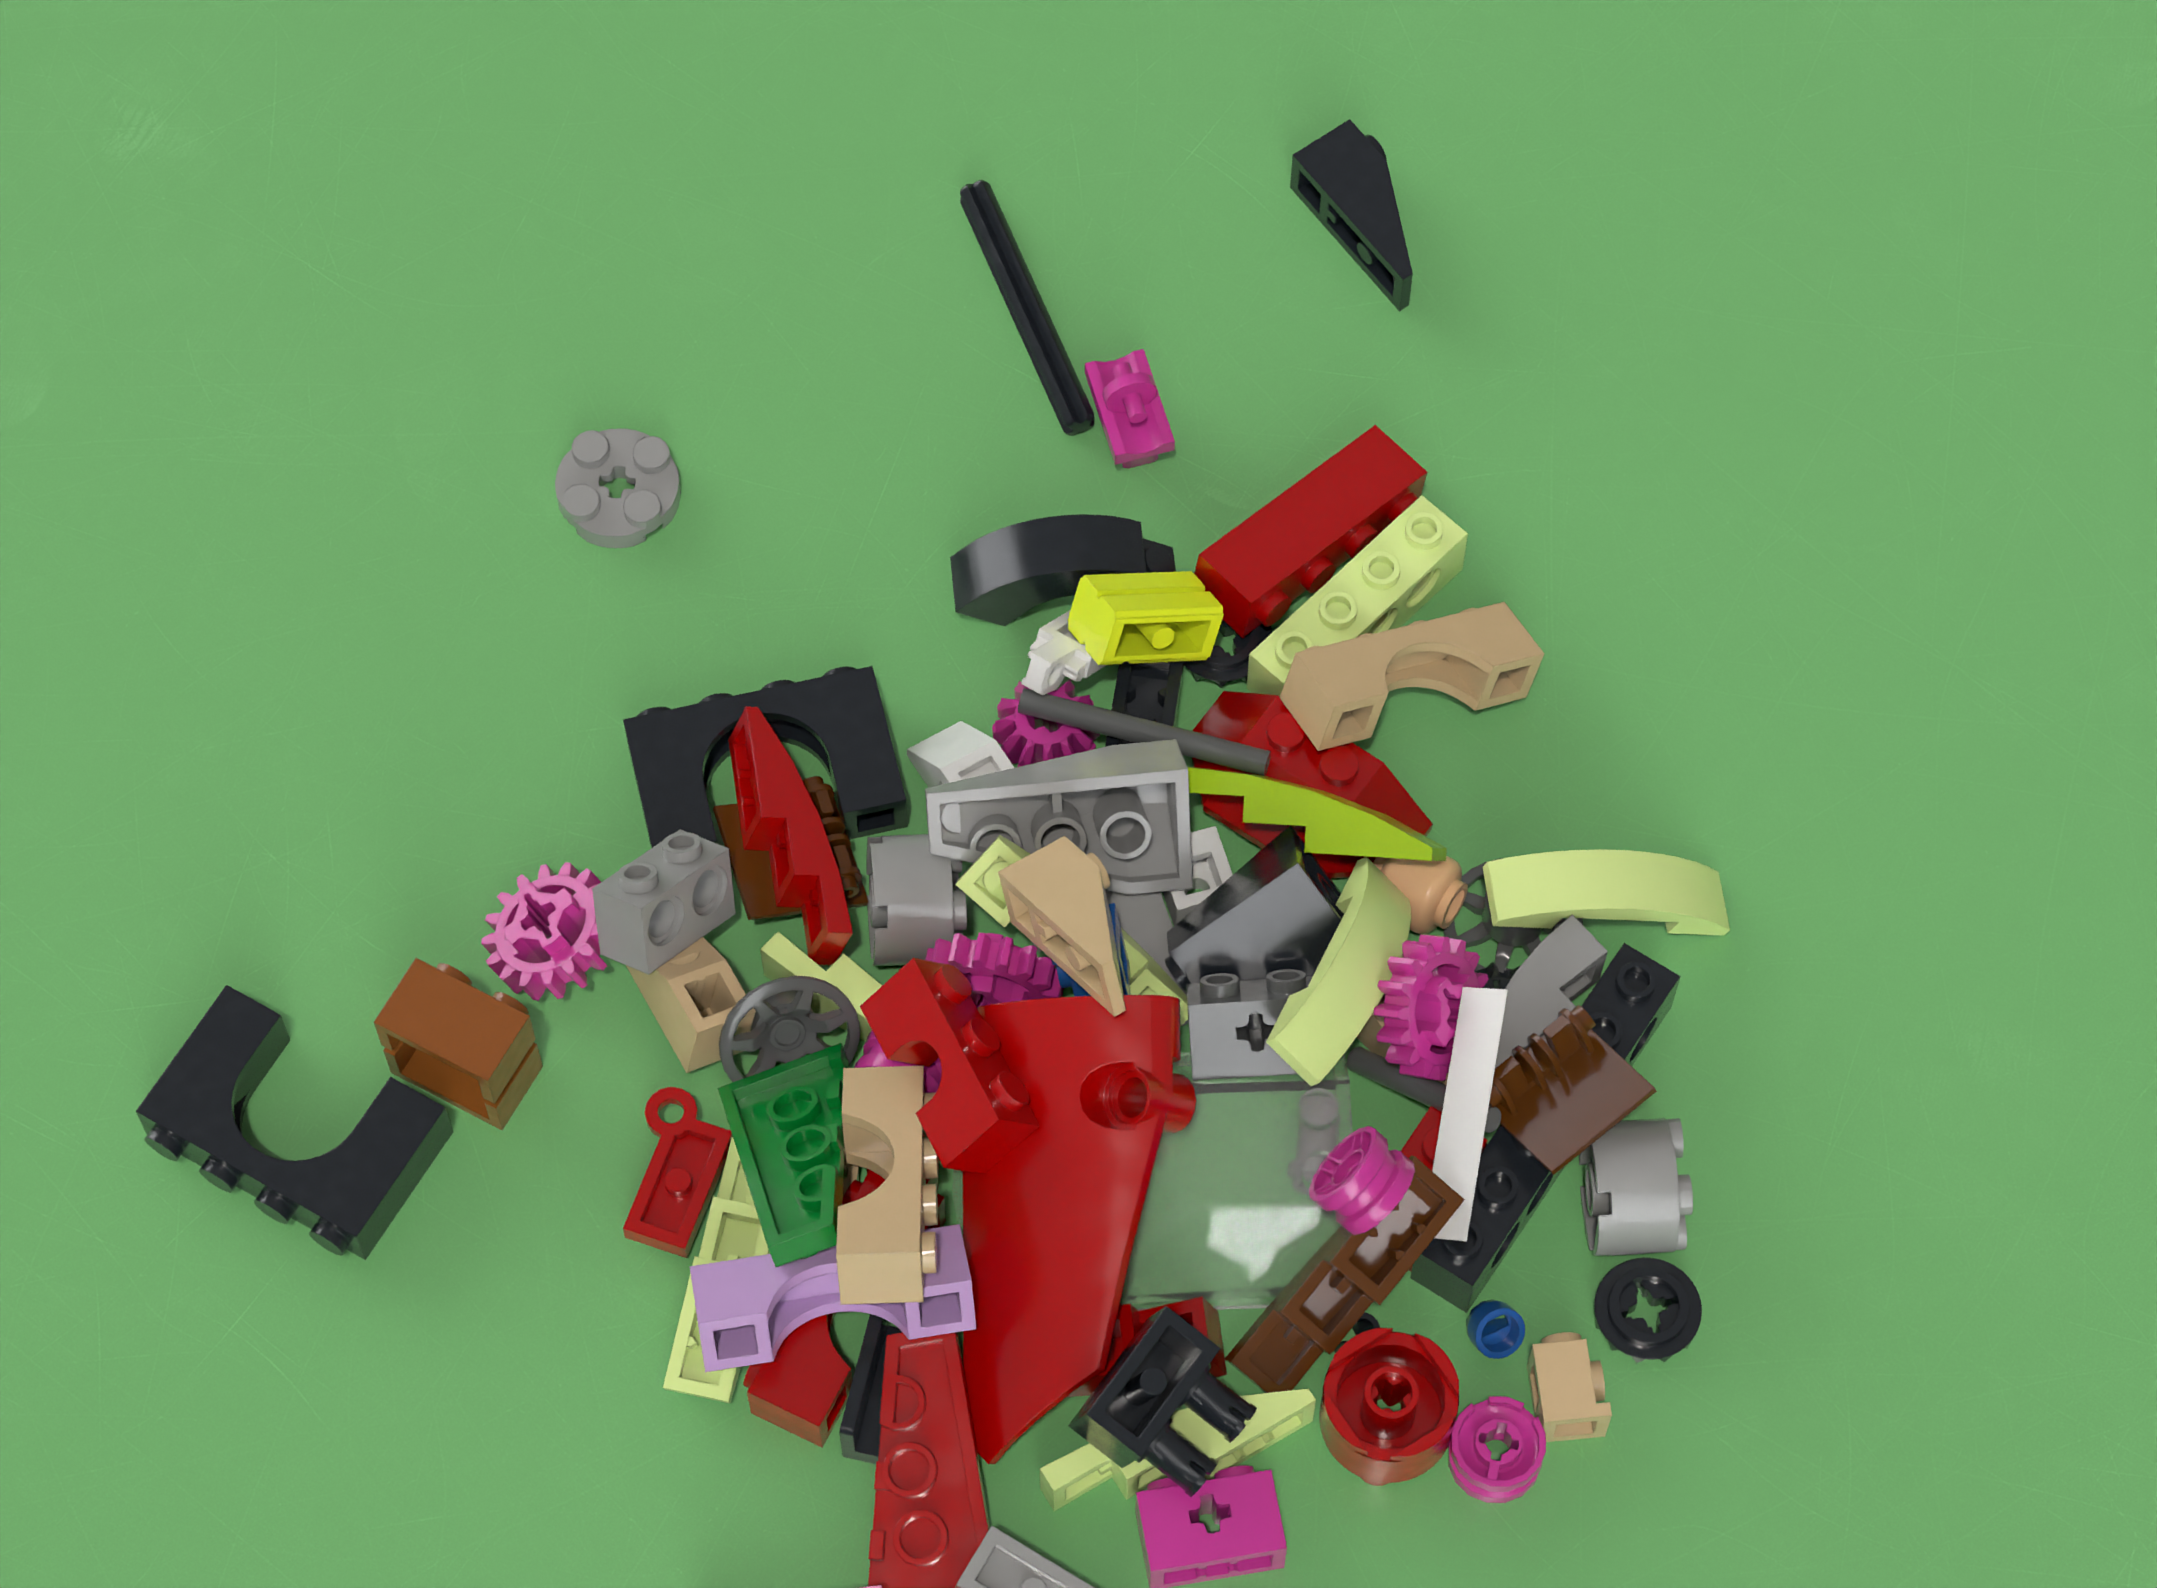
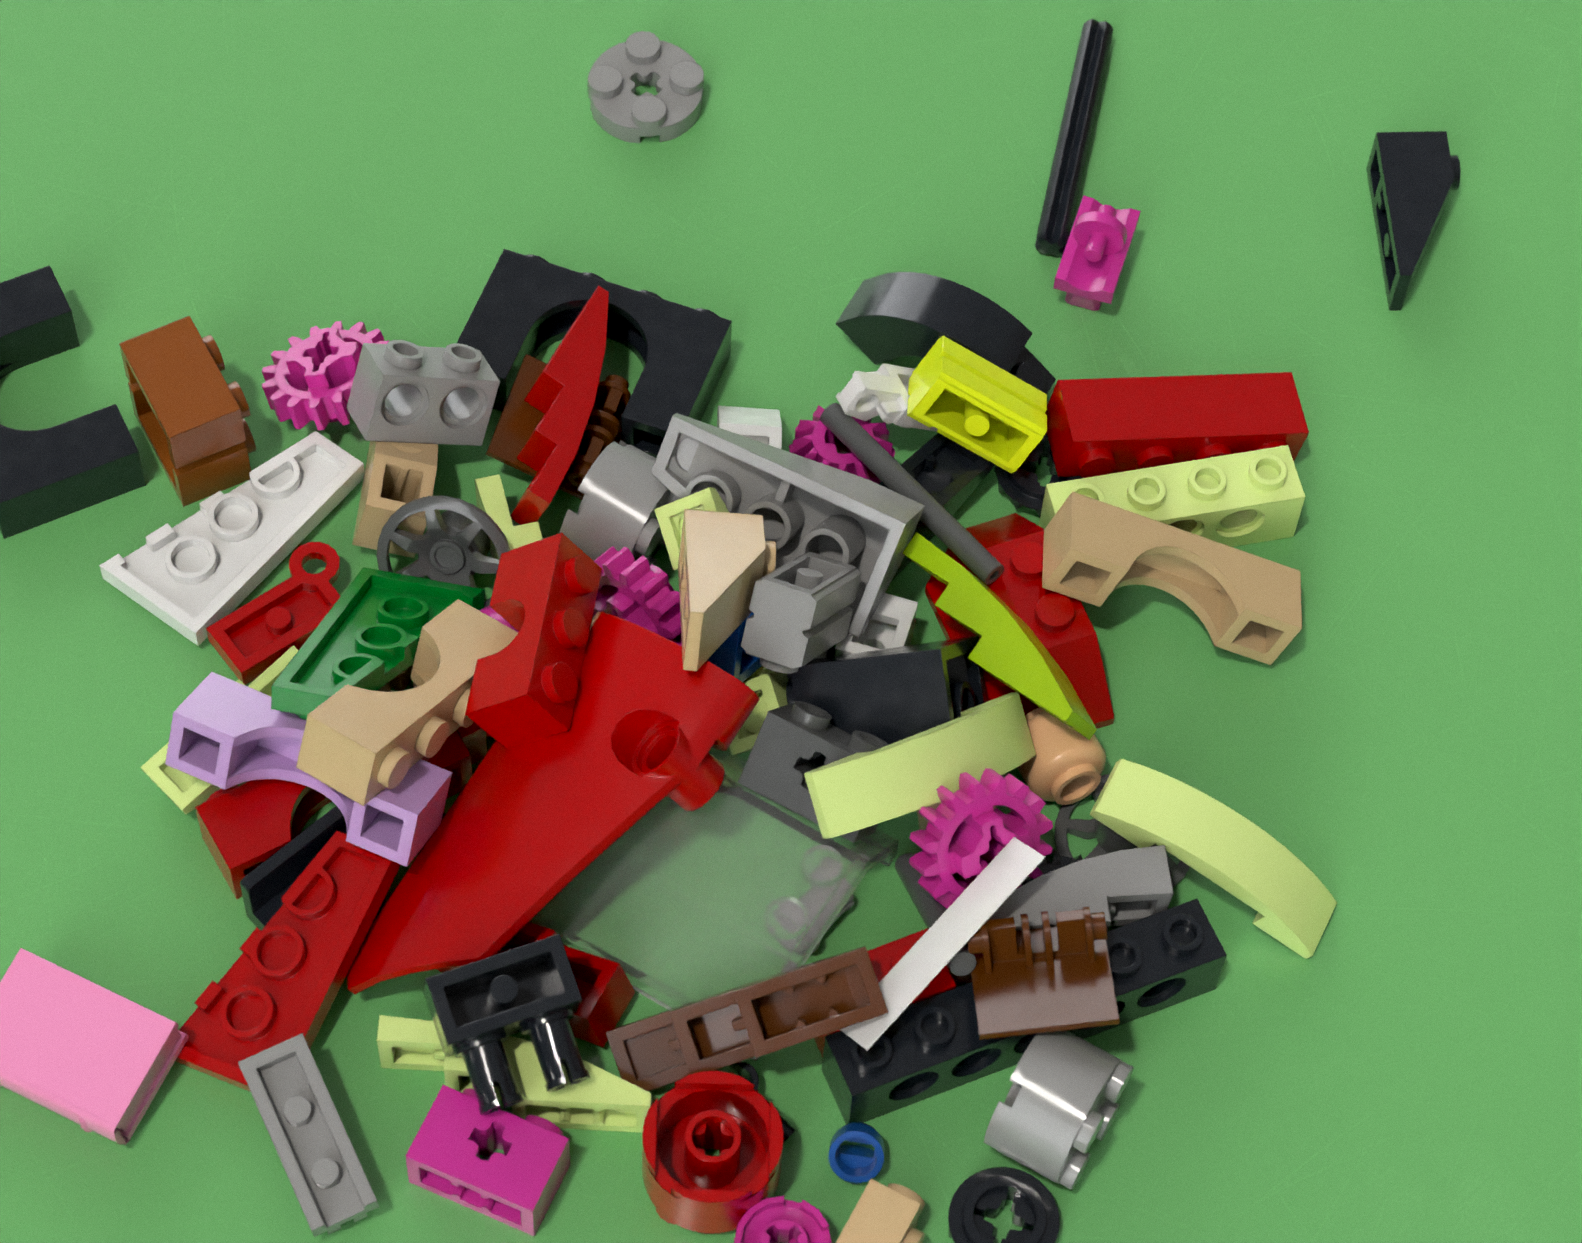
camera: 30 degrees right, 5 degrees down
dark pink wheel [1309,1126,1415,1235] -> none
none -> white wing [99,431,365,646]
none -> light grey brick [741,552,862,674]

